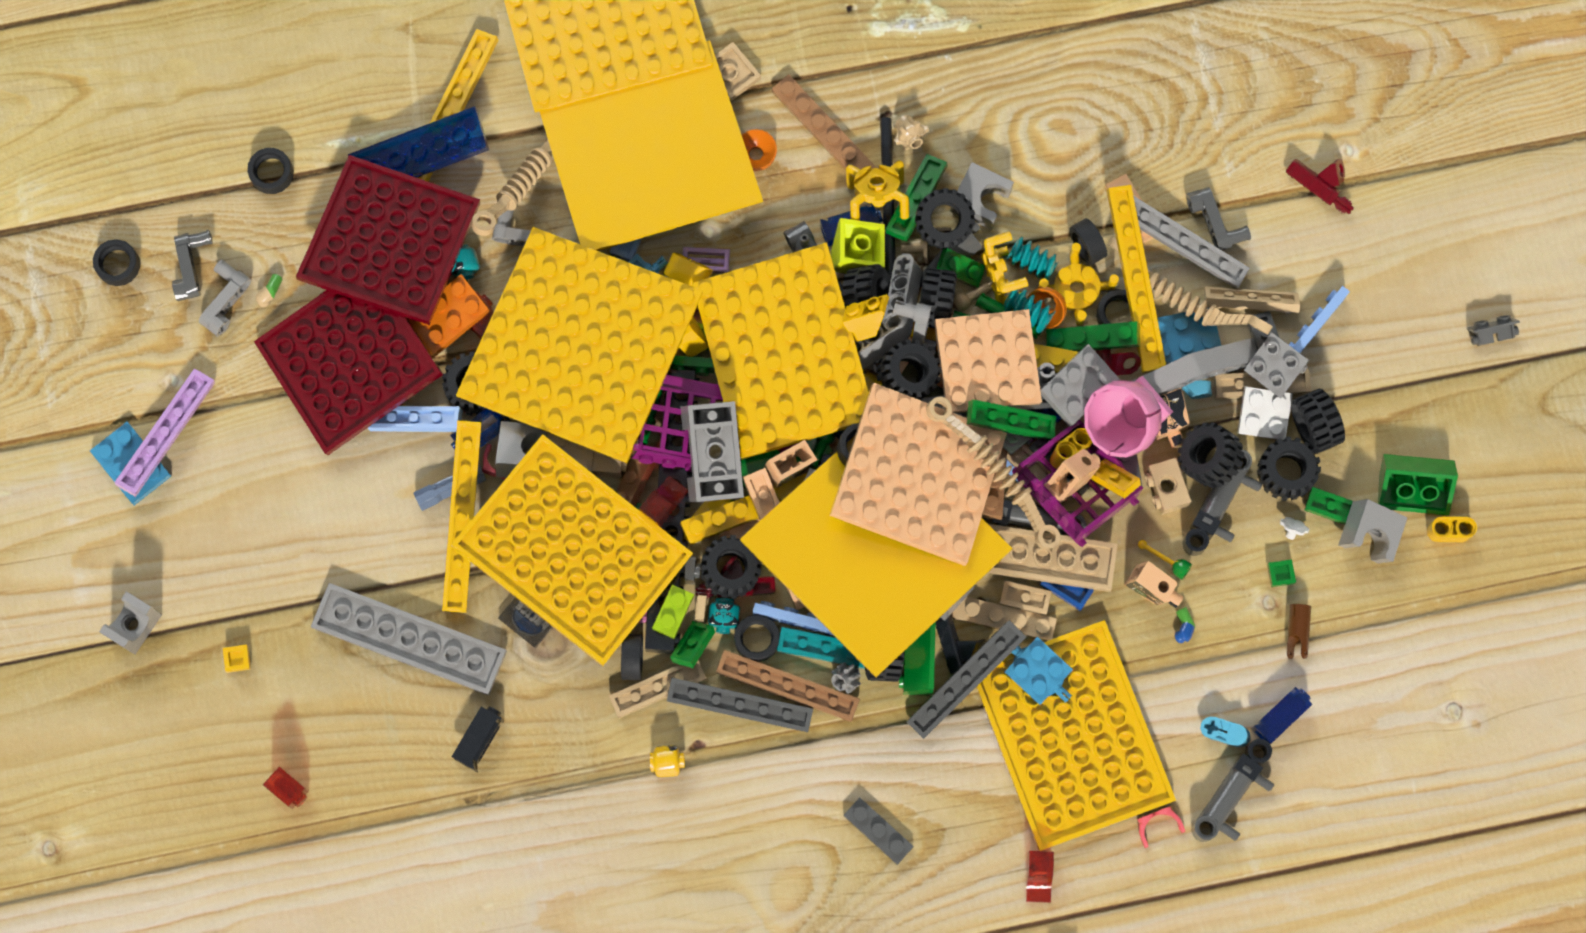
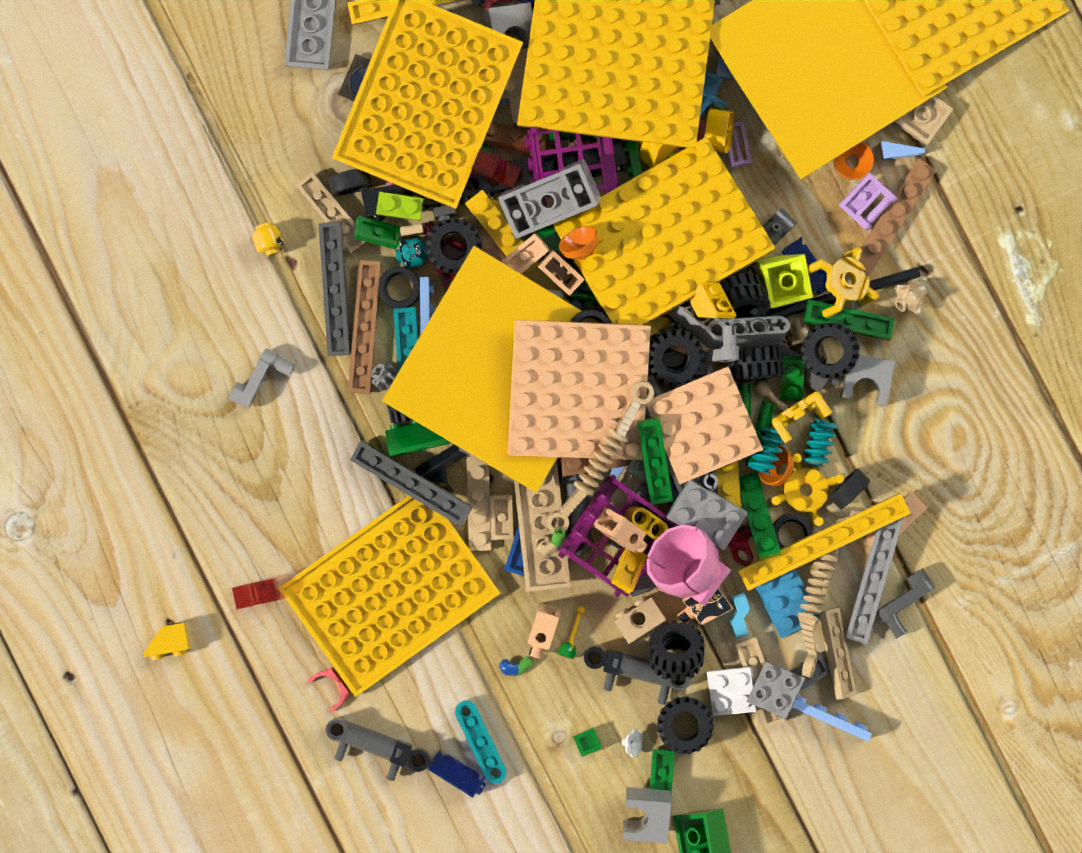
camera: 80 degrees right, 10 degrees up
black window [451,706,504,772] -> none
dark grey plate [843,797,914,865] -> none
dark azure plate [1004,637,1073,705] -> none
light grey beam [1133,338,1257,396] -> none
medium azure piece [1200,717,1251,748] -> none
dark red piece [1286,159,1354,214] -> none
reddish brown piece [1287,604,1311,659] -> none
black tyre [1291,388,1345,454] -> none
none -> light grey beam [228,348,295,409]
none -> teal plate [455,700,506,784]
none -> arm [537,528,565,556]
none -> orange piece [559,226,599,261]
none -> lavender plate [839,172,898,231]
none -> light blue piece [880,141,925,161]

